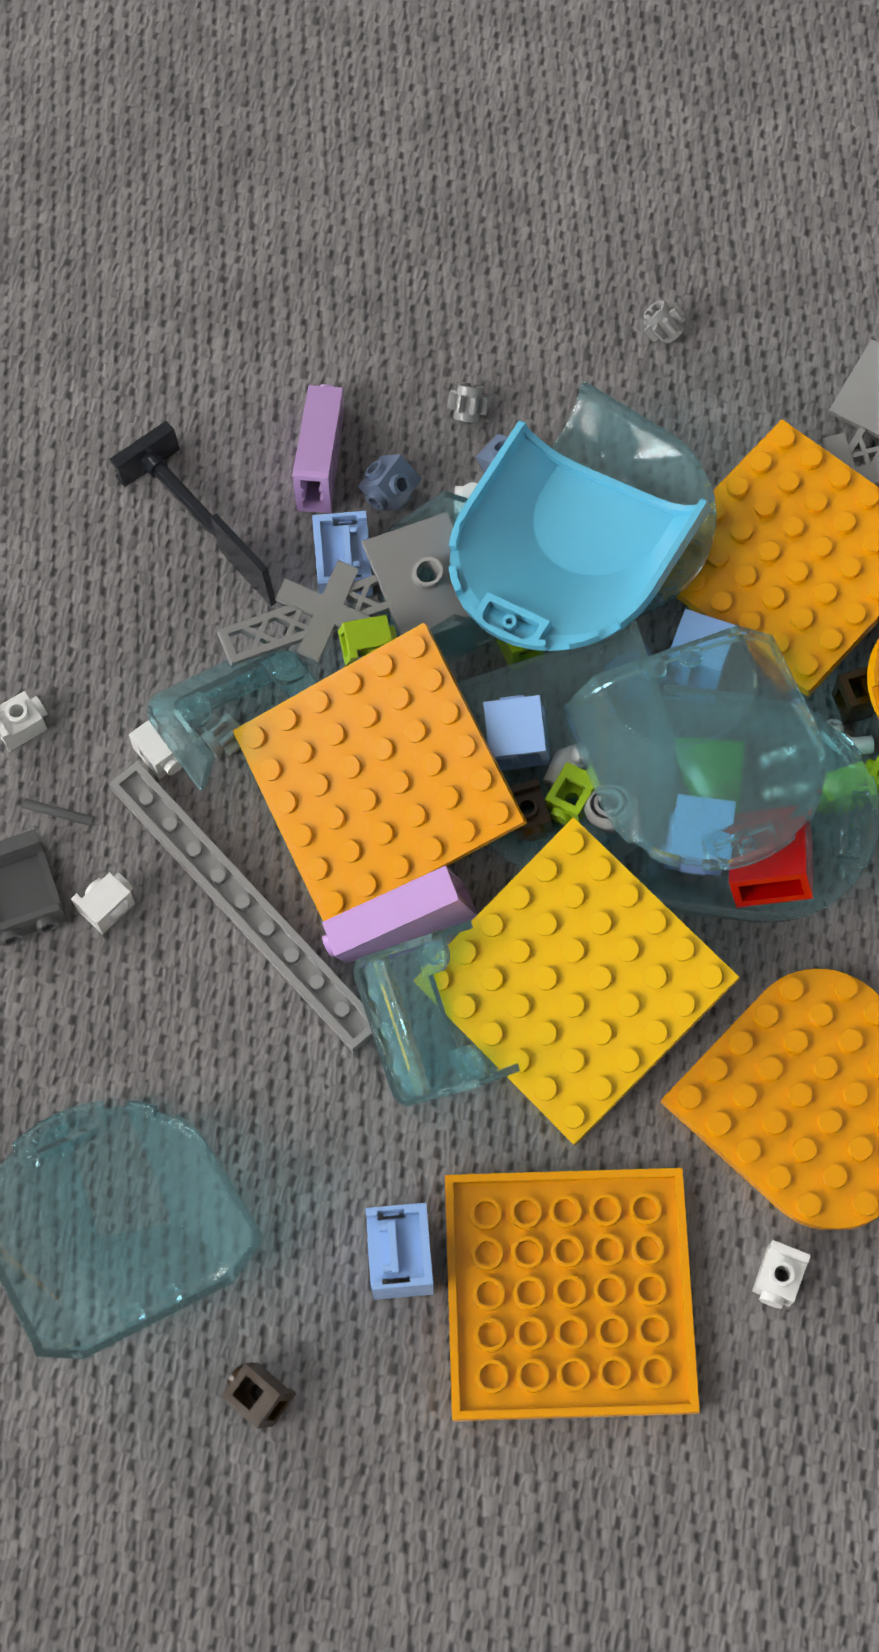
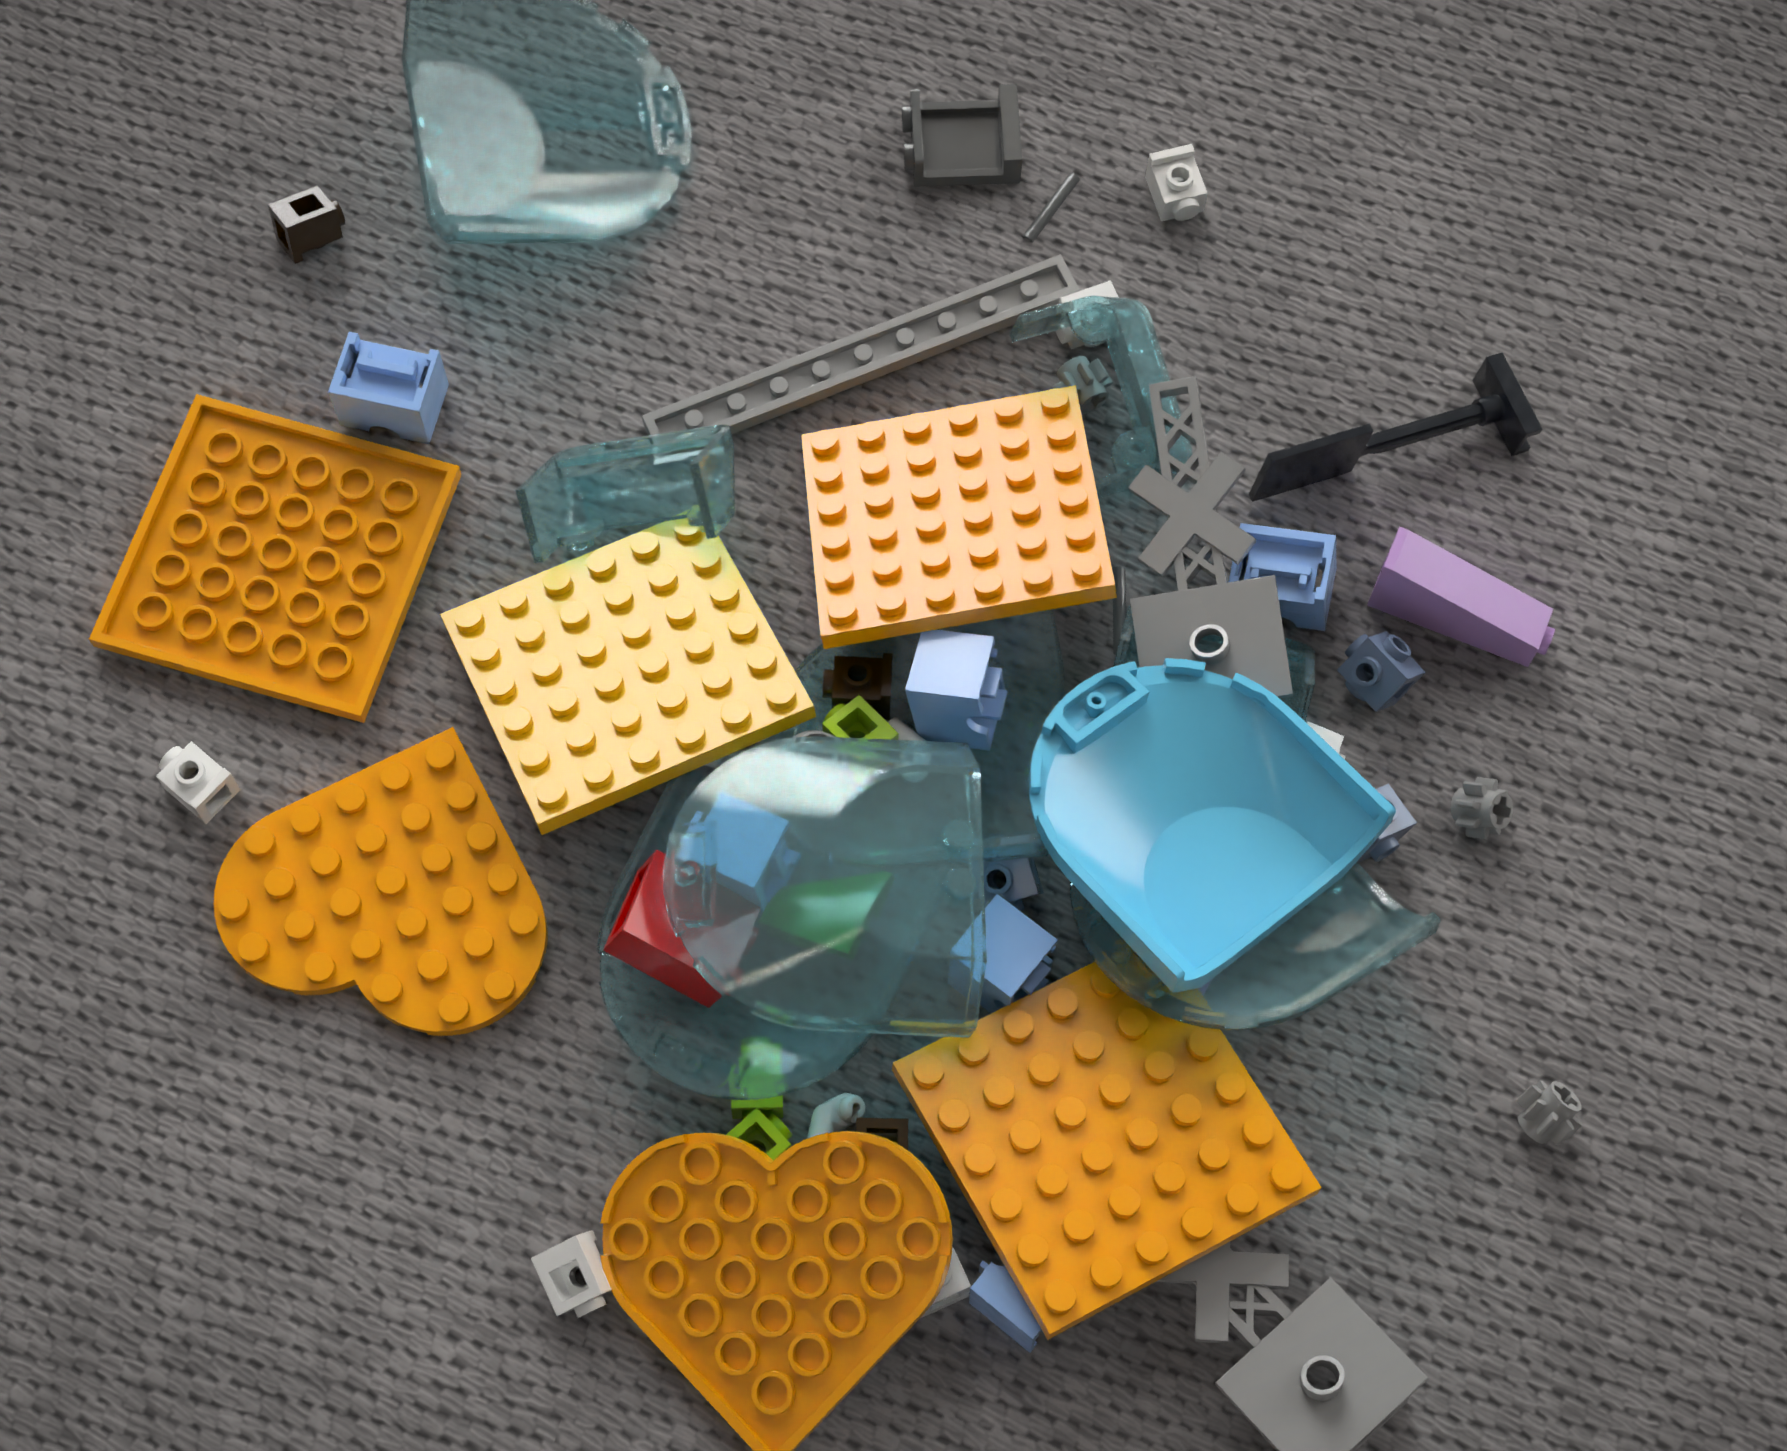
camera: 105 degrees right, 0 degrees up
white brick [71,872,135,935] -> none
lavender slope [322,866,478,964] -> none
lime brick [338,615,397,667] -> none

